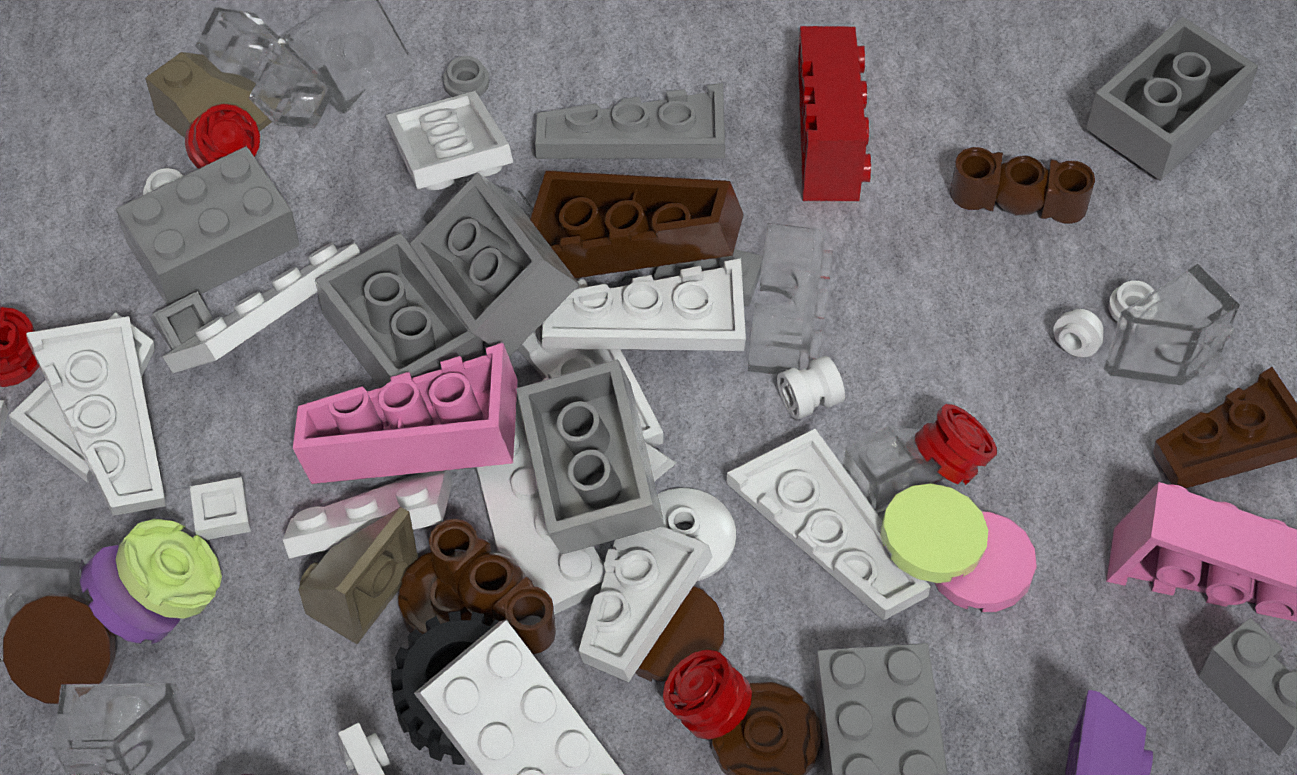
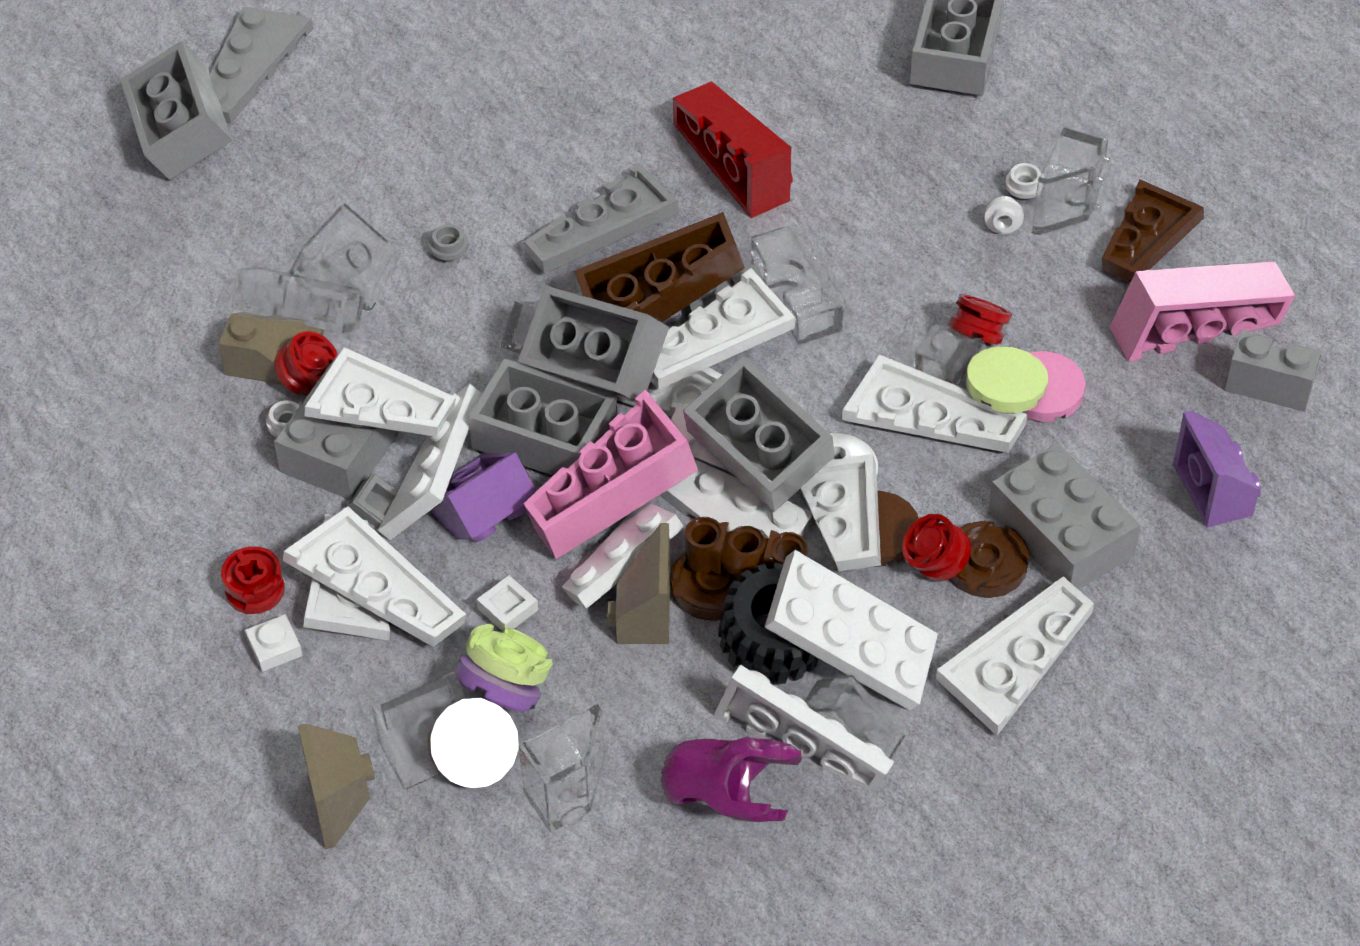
camera: 30 degrees left, 5 degrees down
white plate [386,91,513,190] -> none
white wheel [777,355,845,420] -> none
reddish brown piece [950,147,1095,224] -> none
none -> white wing [304,347,456,437]
none -> medium lavender slope [430,452,537,542]

